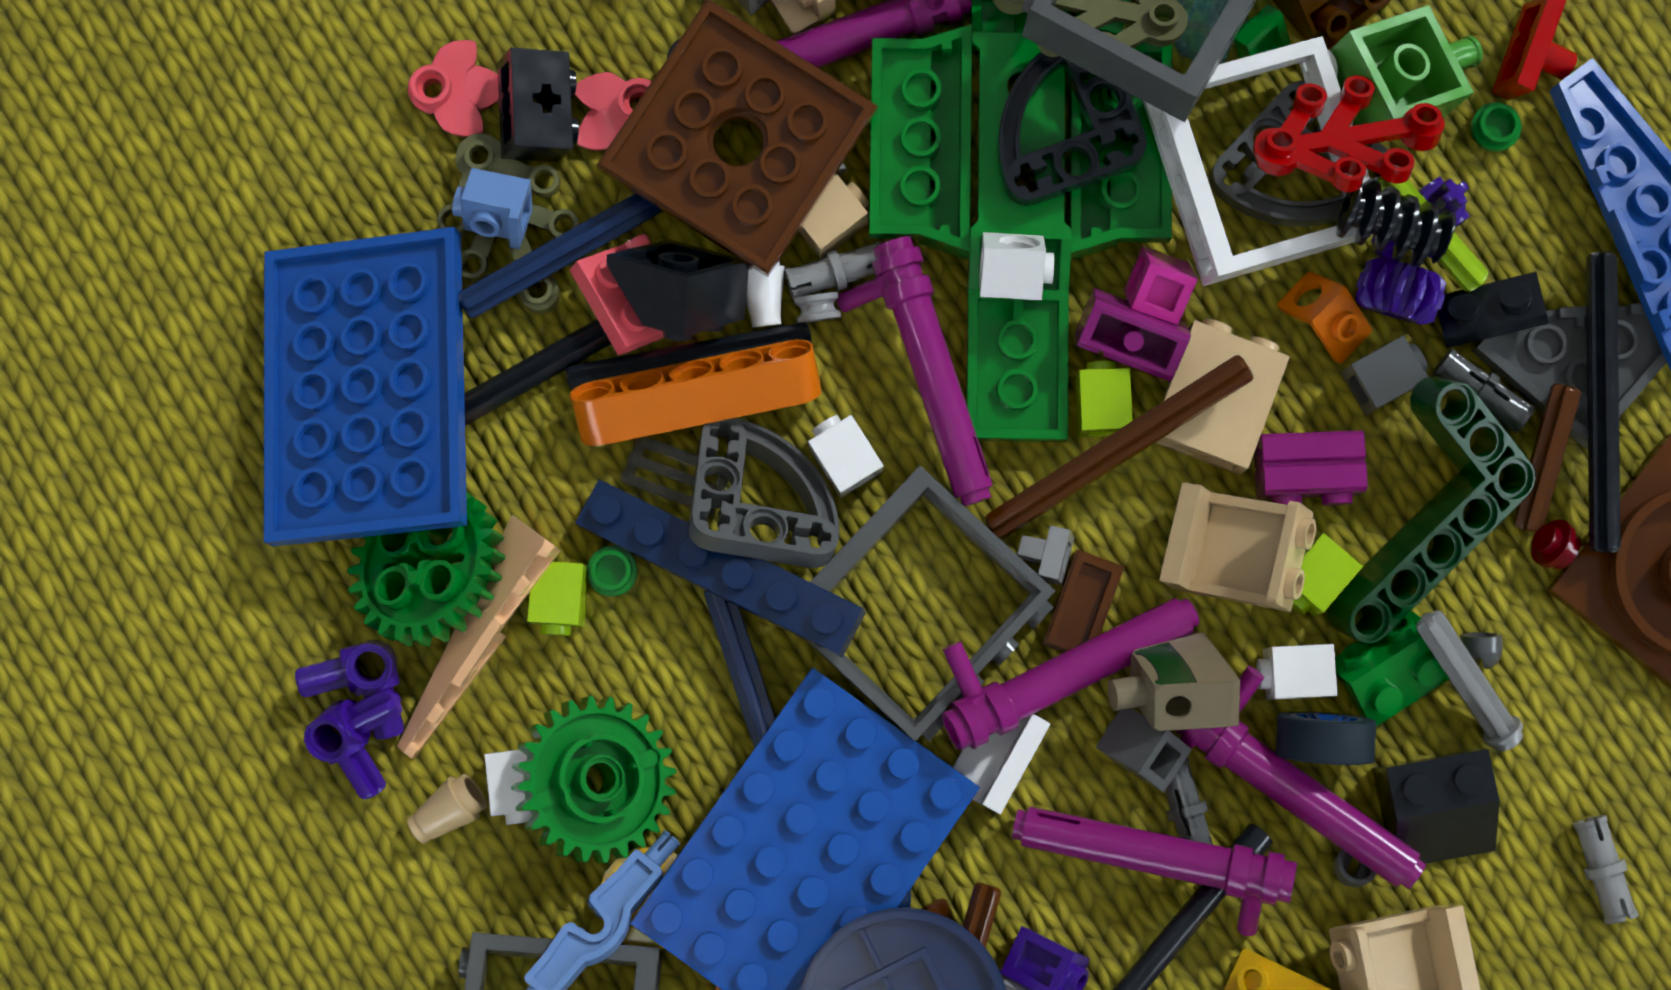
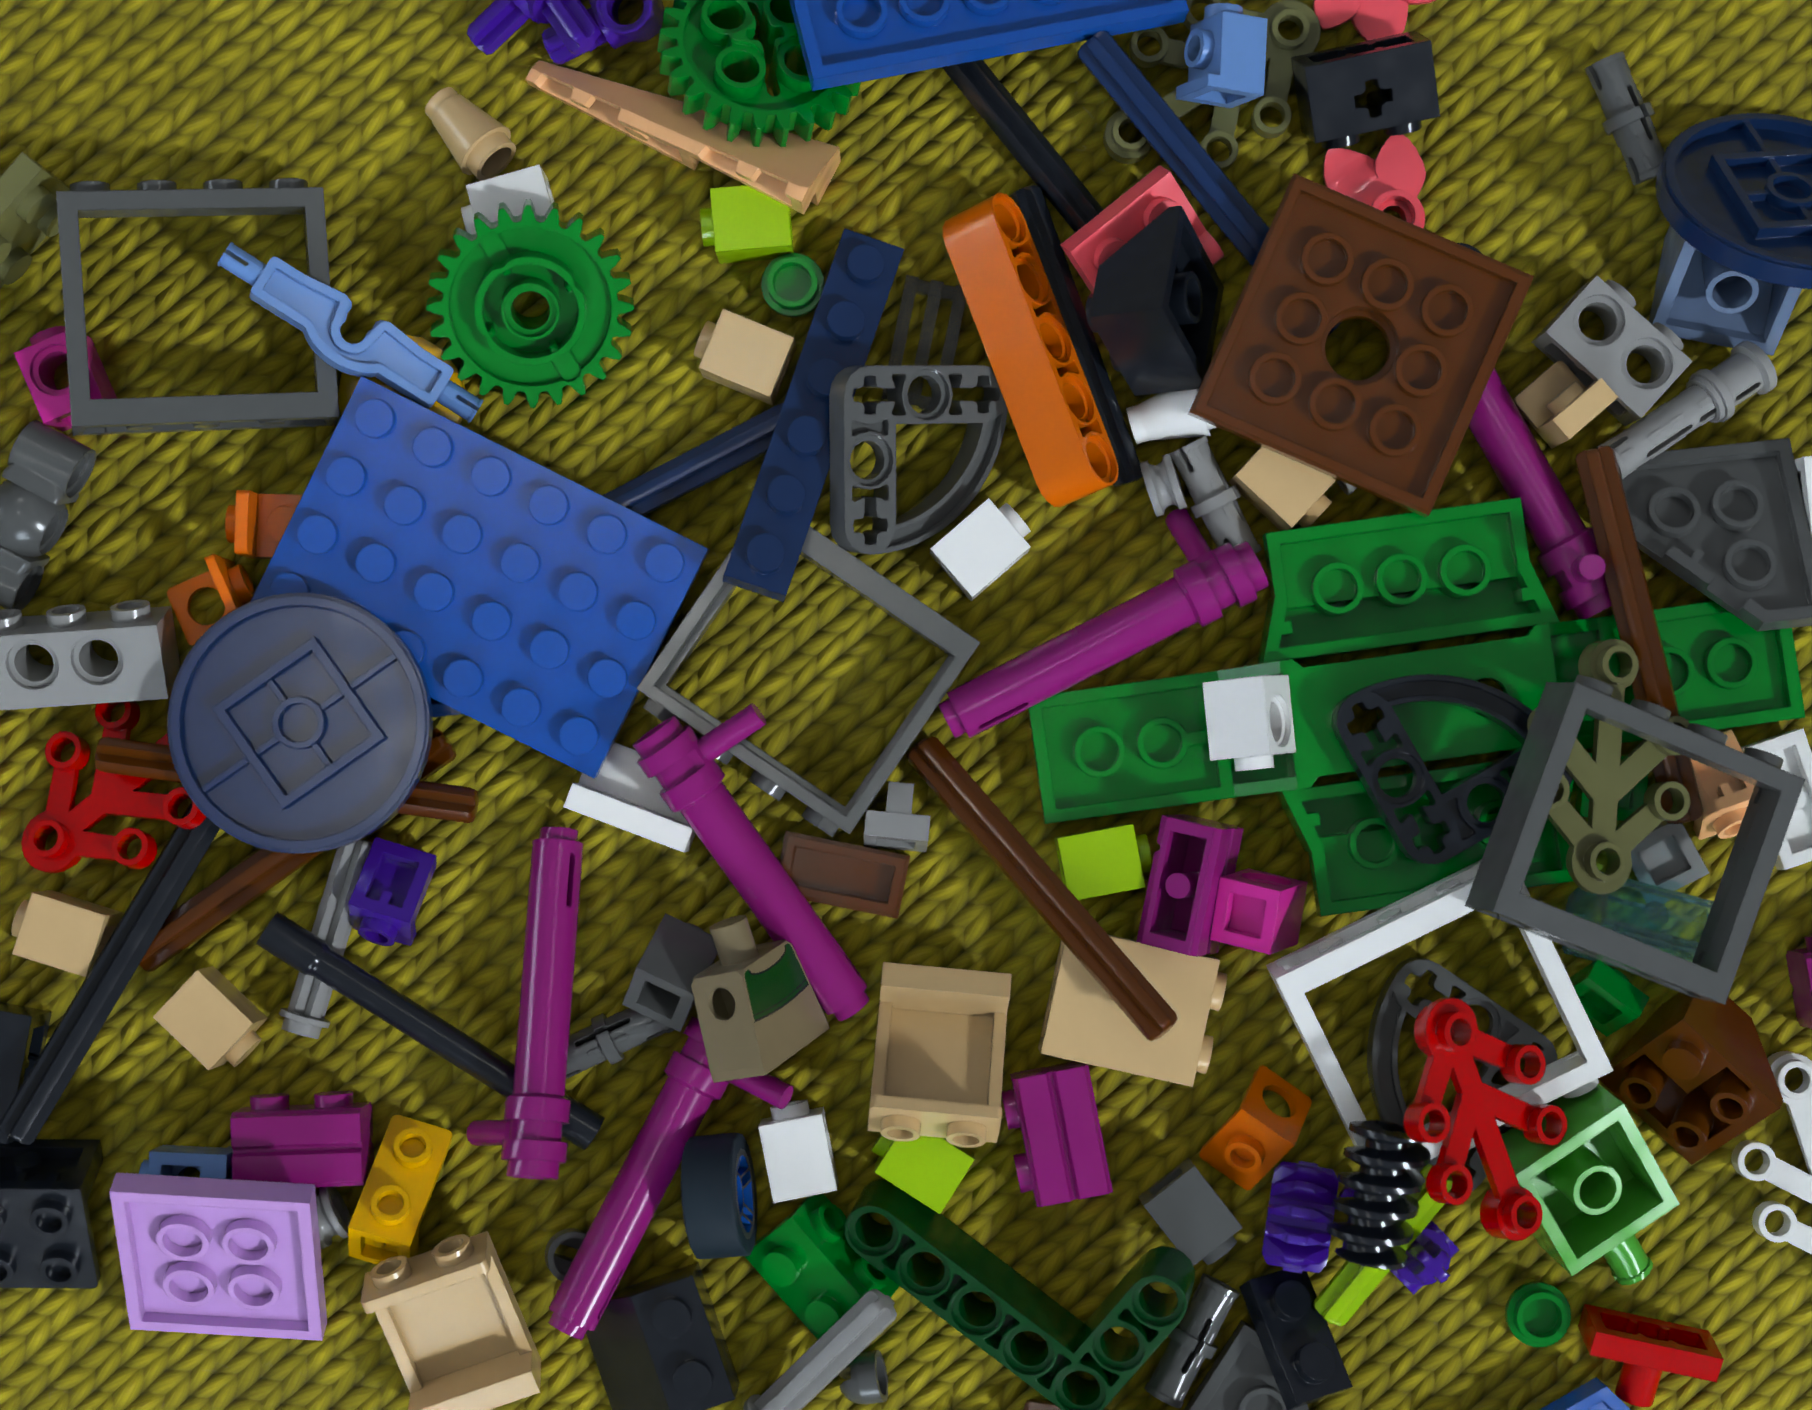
camera: 80 degrees right, 5 degrees up
none -> tan brick [694,309,797,406]

